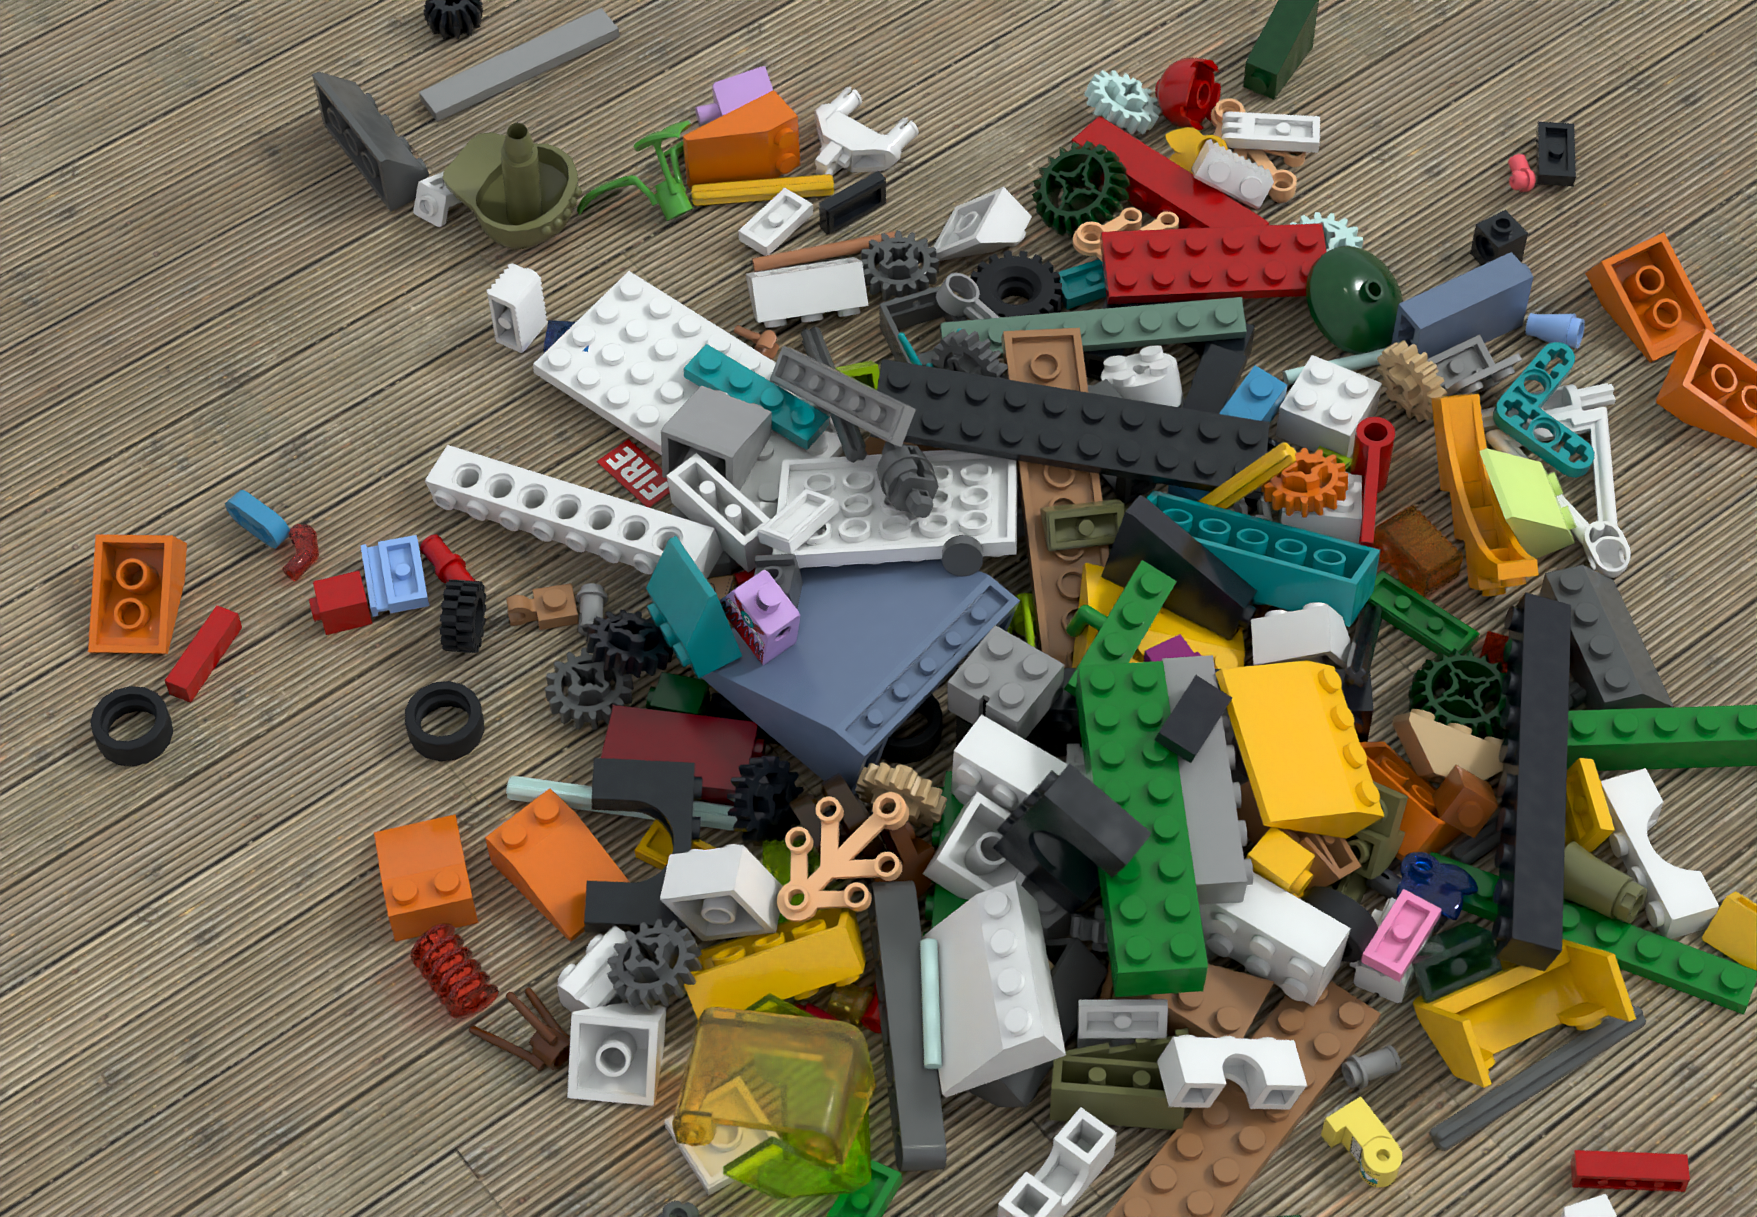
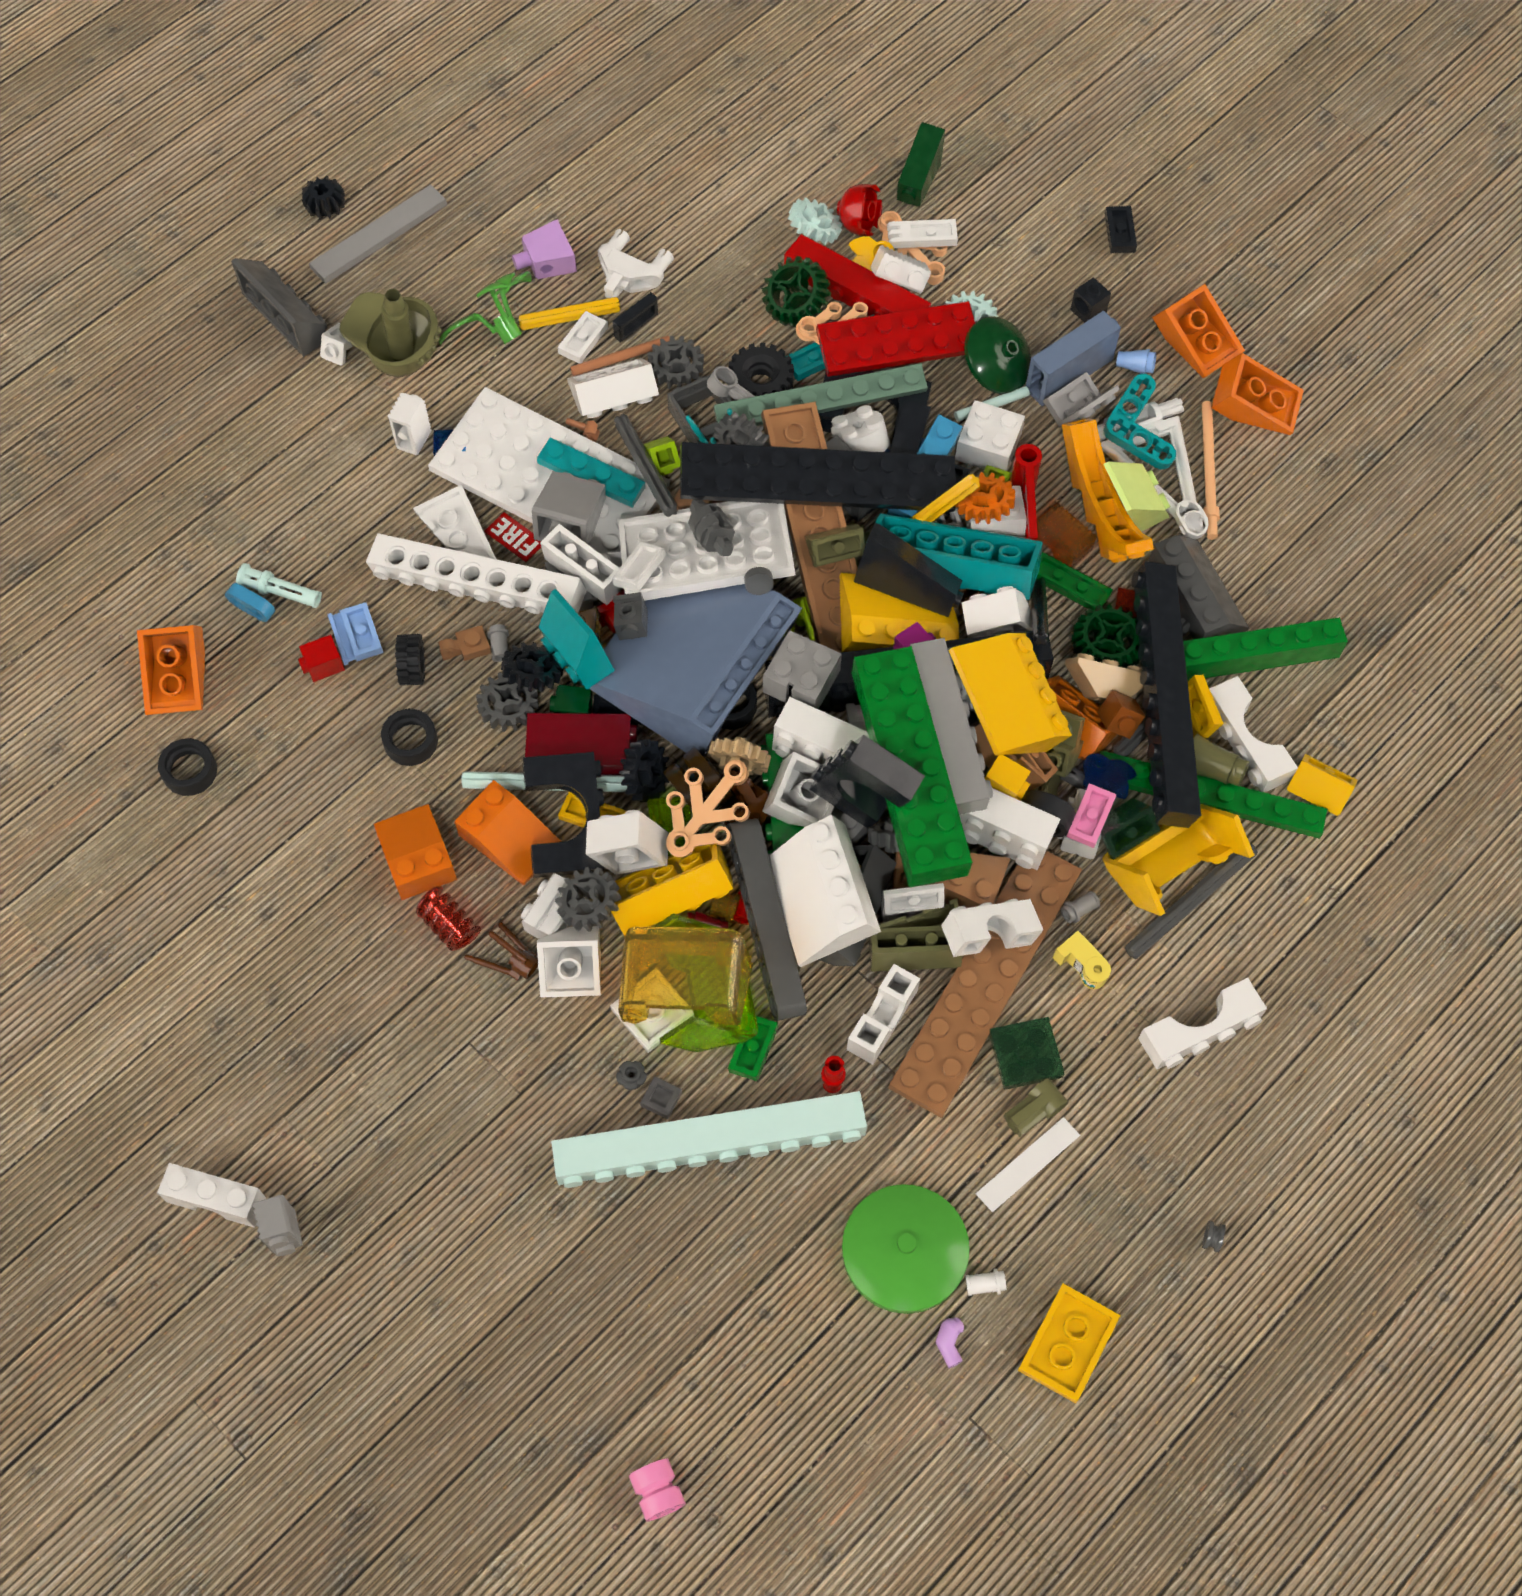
camera: 10 degrees left, 10 degrees up
red piece [164,605,242,703] -> none
clear red arm [282,524,319,581] -> none
red pin [420,534,476,583] -> none
orange slope [683,90,800,189] -> none
lavender torso [719,569,800,665] -> none
light grey tile [770,346,916,447] -> none
light aqua bar [920,938,942,1069] -> none
white slope [933,187,1032,261] -> none
green plate [1063,560,1177,697] -> none
black tile [1154,675,1232,763] -> none
tan gear [1376,341,1448,422] -> none
coral arm [1508,154,1536,192] -> none
red piece [1570,1150,1690,1192] -> none
none -> light aqua pin [236,563,322,608]
none -> white wing [413,485,497,580]
none -> light nougat bar [1201,401,1220,540]

